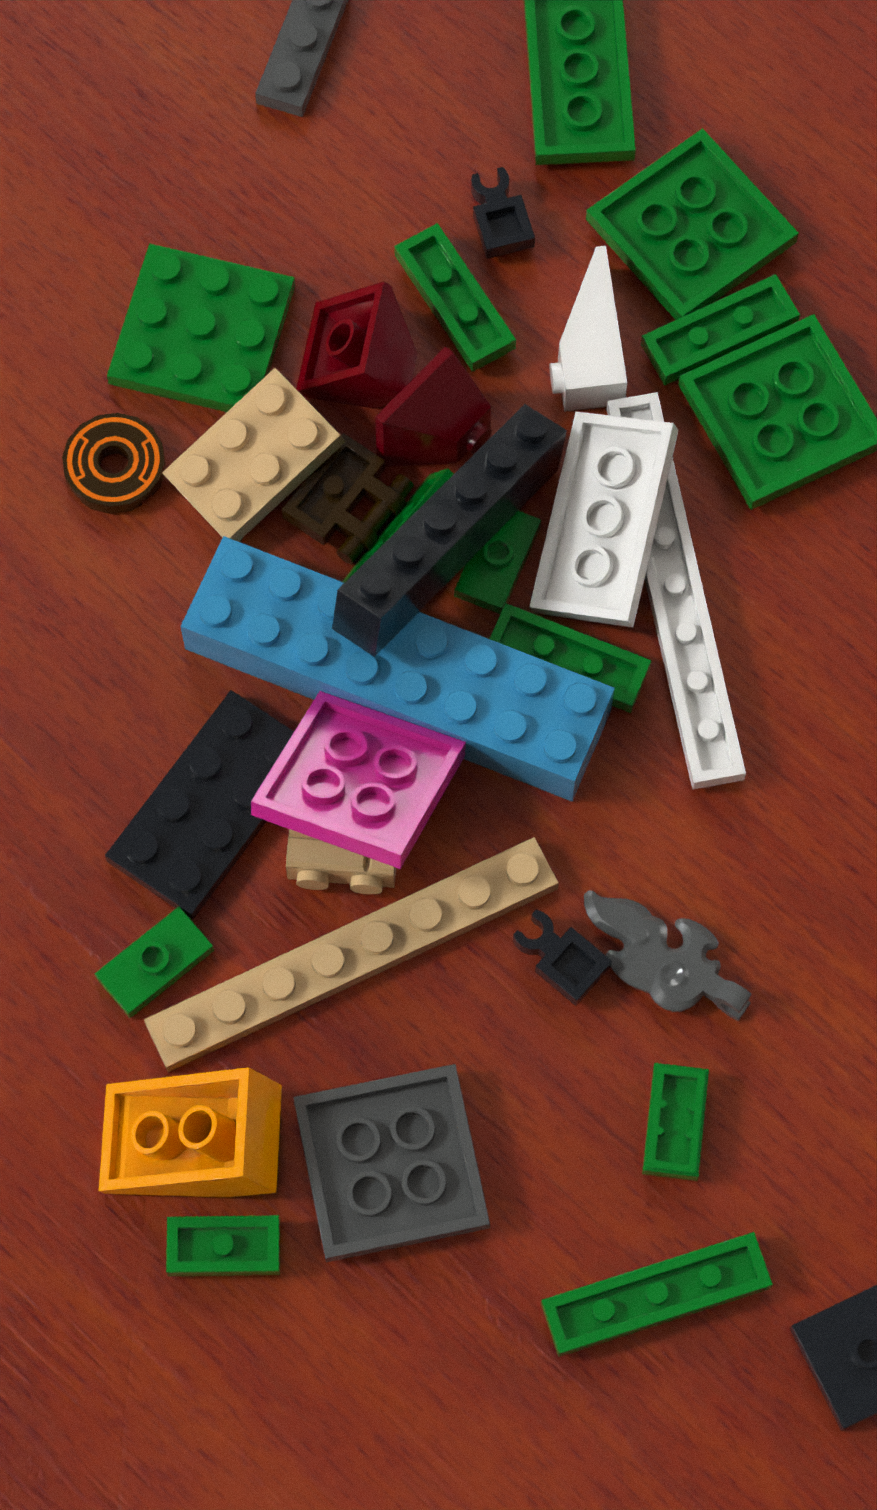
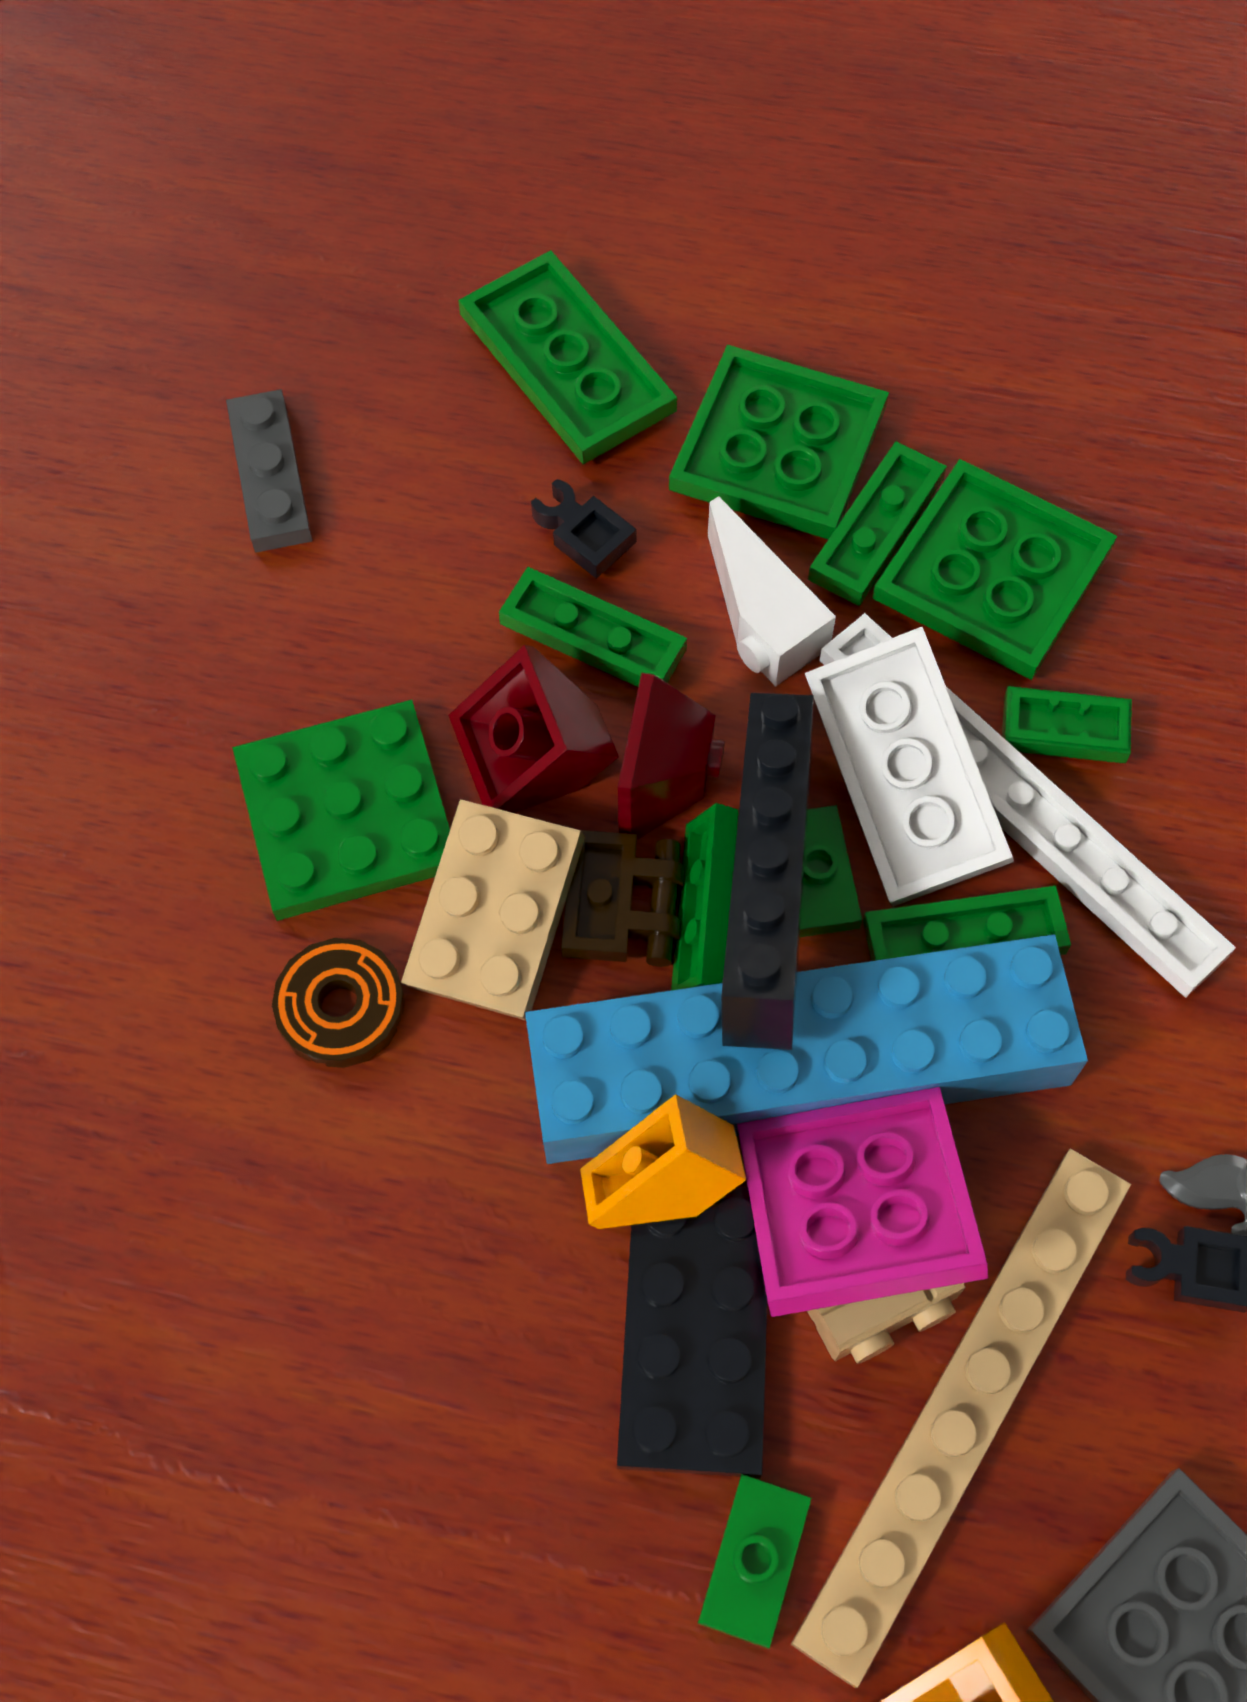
camera: 30 degrees left, 5 degrees down
none -> light orange slope [580,1094,746,1229]
none -> green plate [1002,686,1132,764]

